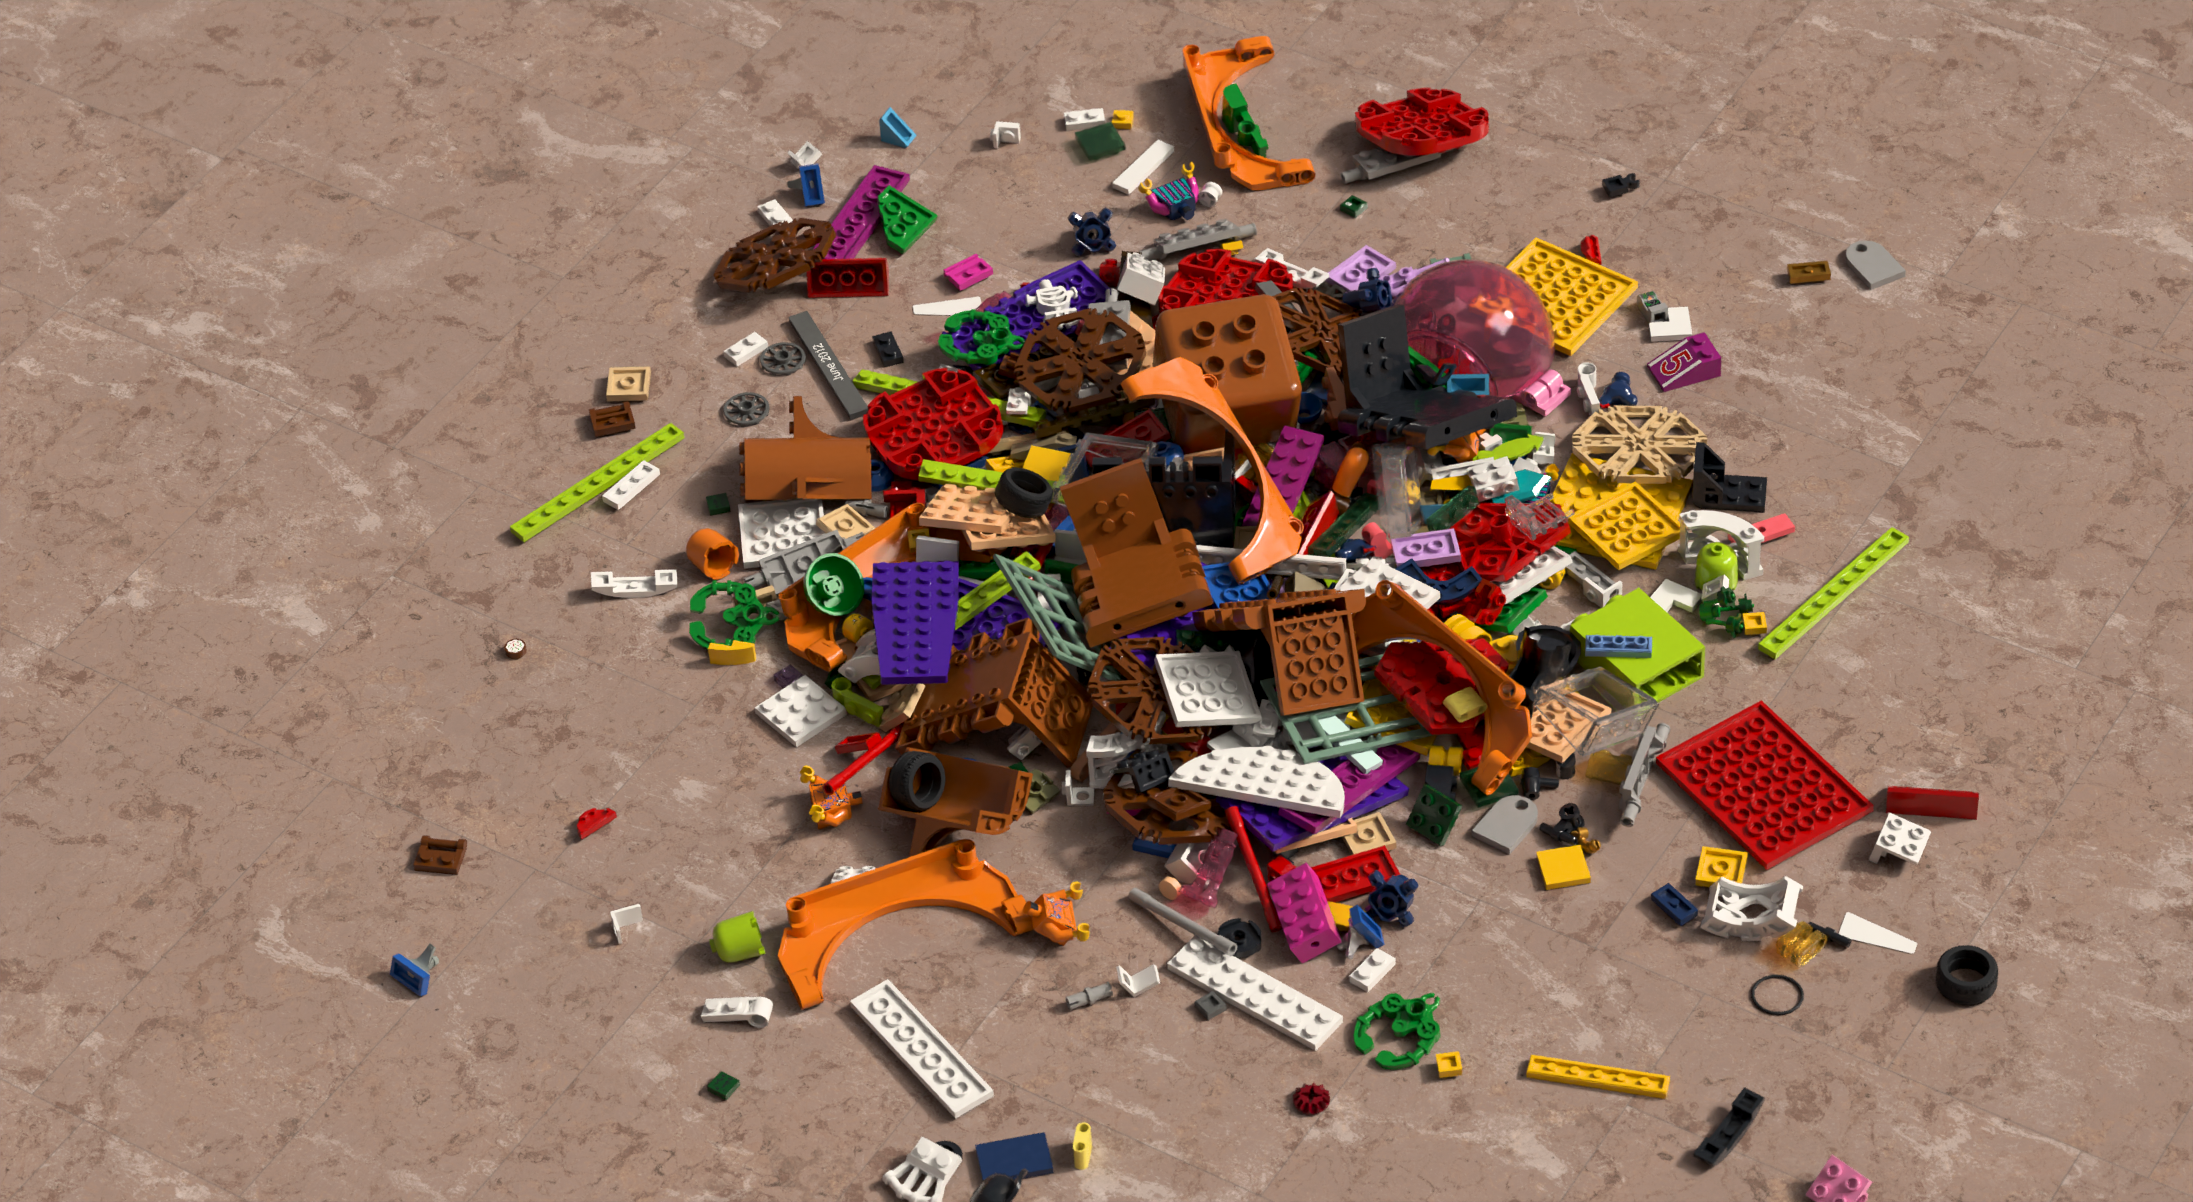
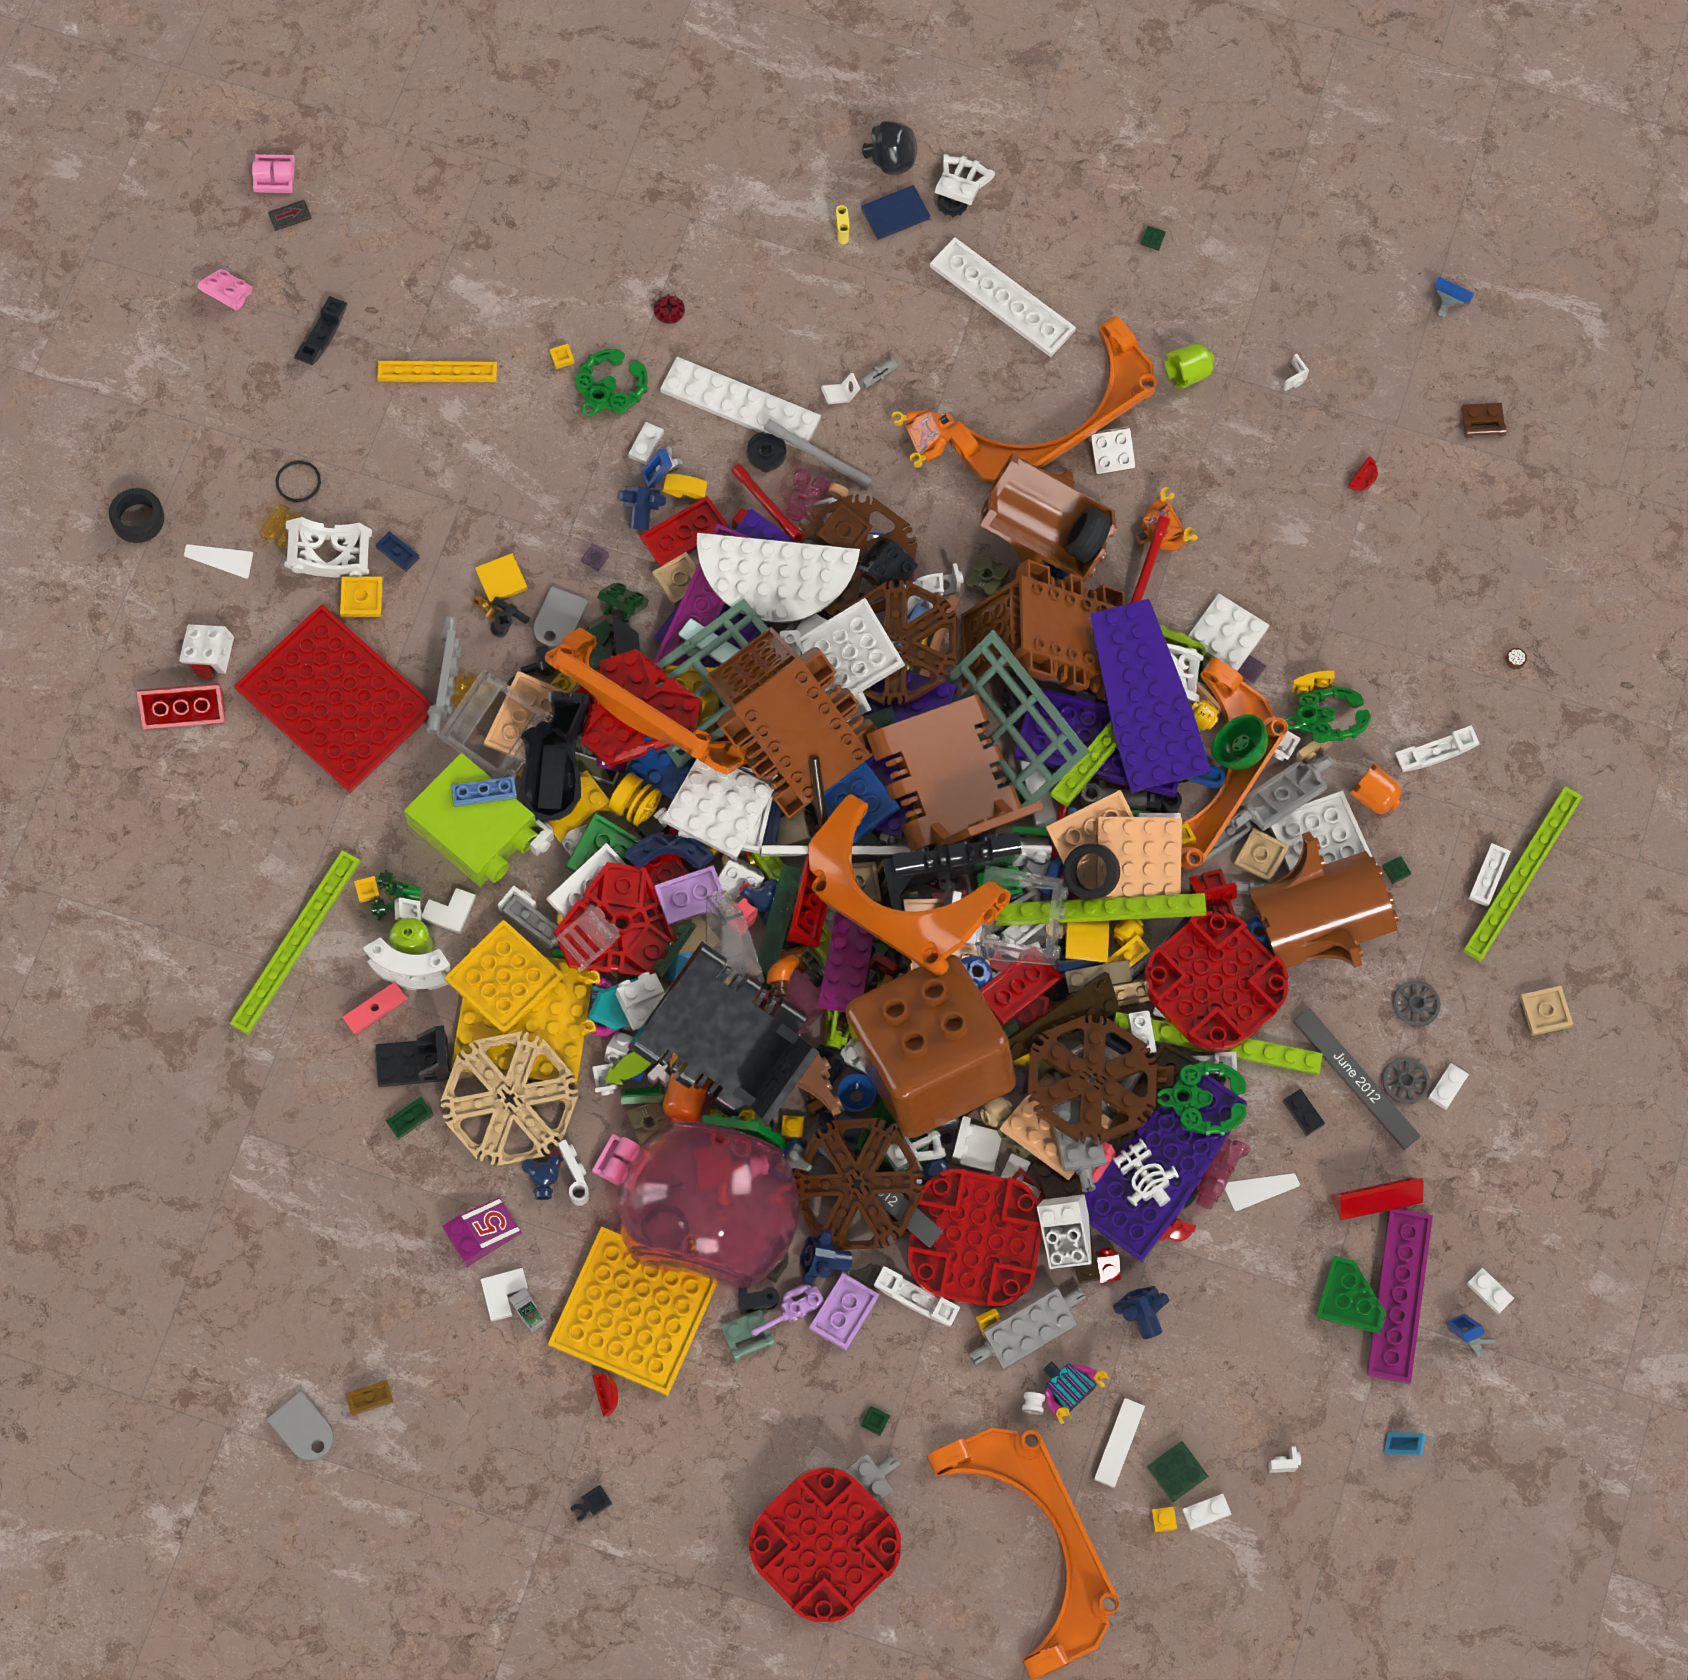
camera: 160 degrees right, 25 degrees up
reddish brown plate [588,401,636,437] -> none
white plate [701,997,773,1028] -> none
reddish brown plate [713,218,836,293] -> none
white bracket [787,141,822,169] -> none
red tile [835,732,882,754] -> none
dark pink plate [943,253,993,291] -> none
dark grey tile [1194,991,1227,1020] -> none
green plate [1222,83,1269,158] -> none
dark pink brick [1267,862,1342,964] -> none
black bracket [1415,363,1457,386] -> none
light yellow piece [1443,687,1488,723] -> none
dark azure slope [1447,374,1489,395] -> none
red cylinder [1461,578,1506,625] -> none
black bar [1807,922,1852,948] -> none
none -> dark green plate [386,1097,434,1140]
none -> clear purple plate [581,543,609,572]
none -> dark green tile [590,619,610,648]

